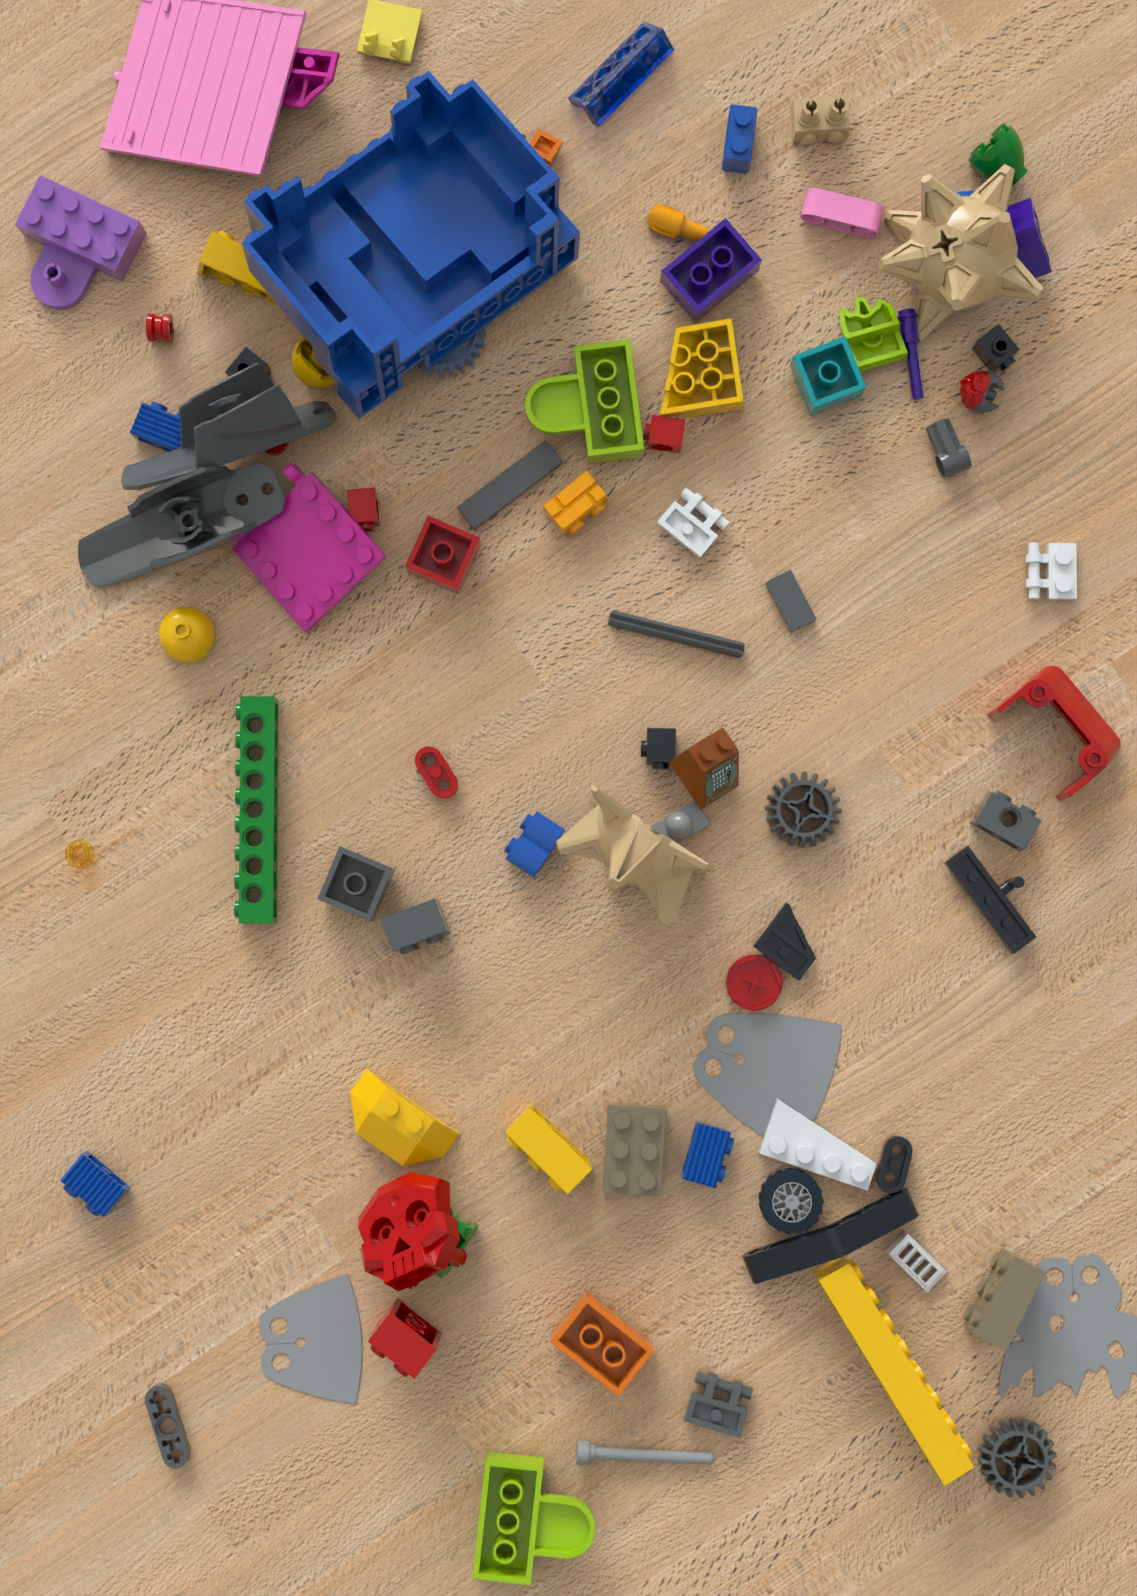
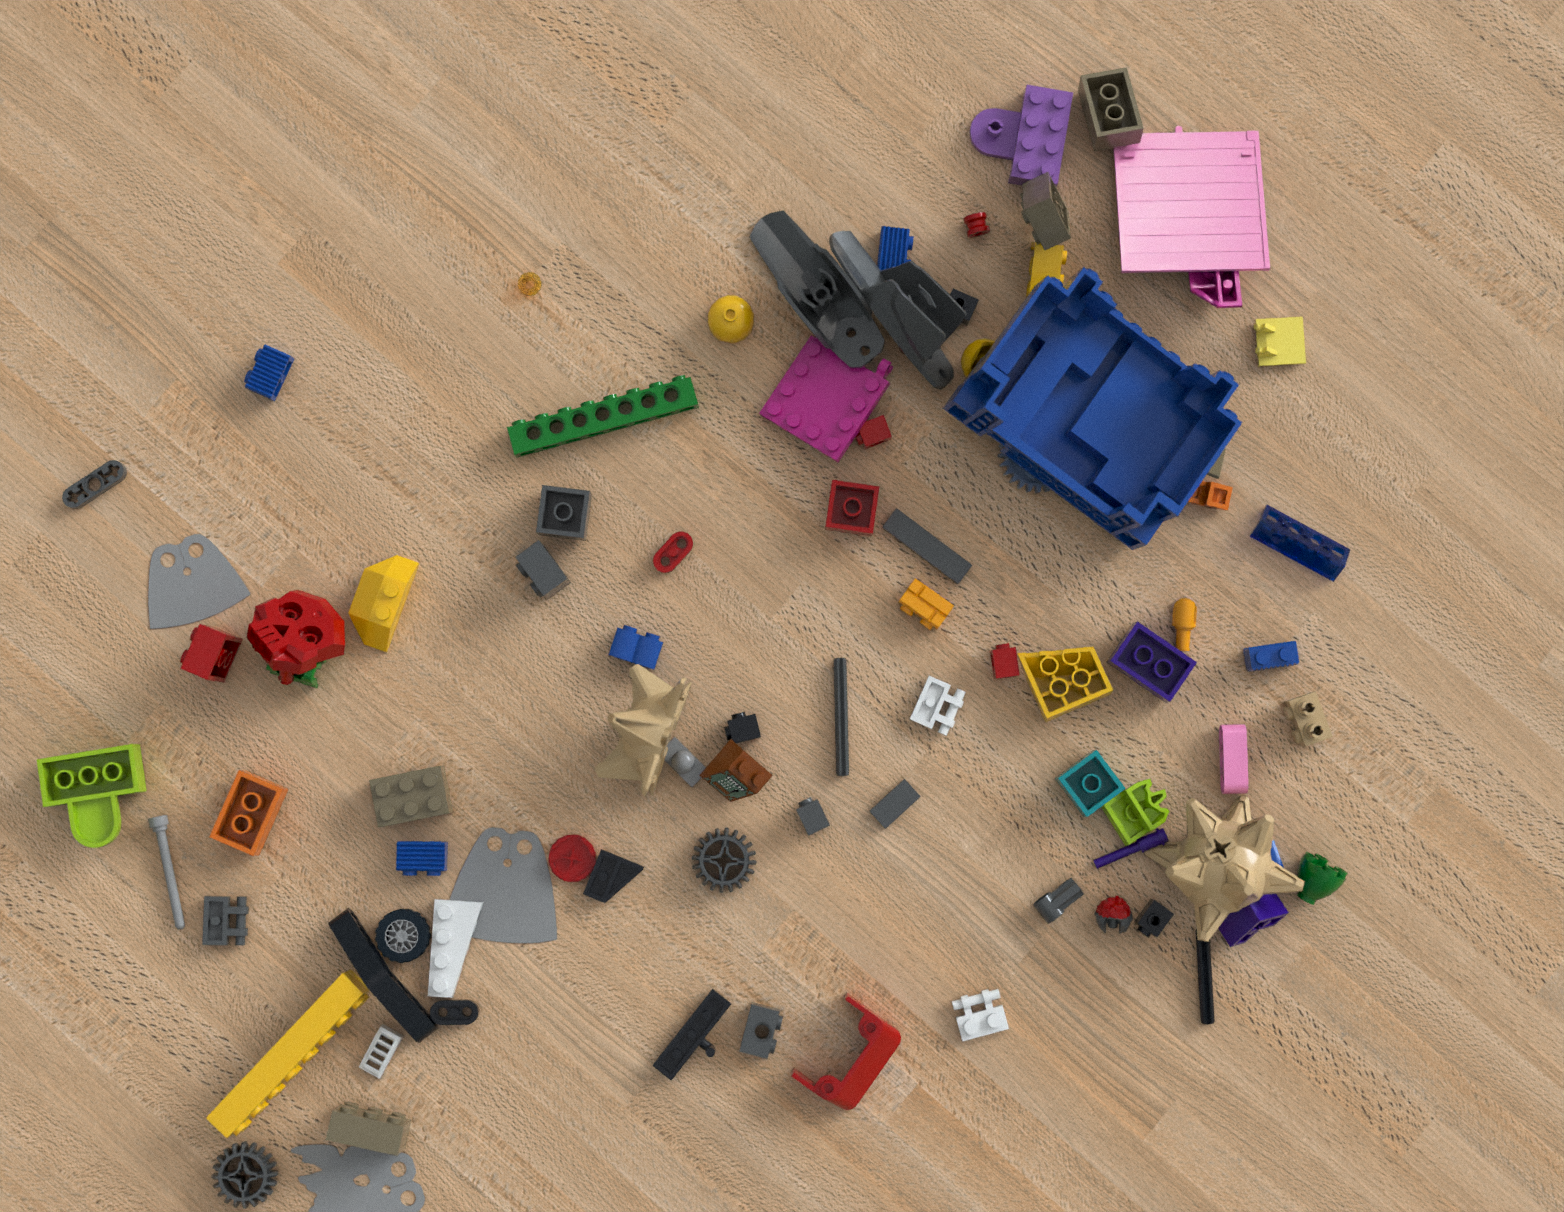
camera: 70 degrees right, 0 degrees up
yellow brick [505,1103,592,1194] -> none
lime brick [525,339,644,464] -> none
none -> dark grey brick [796,797,830,836]
none -> dark tan brick [1020,172,1071,250]
none -> dark tan brick [1078,67,1144,151]
none -> black axle [1196,929,1215,1024]

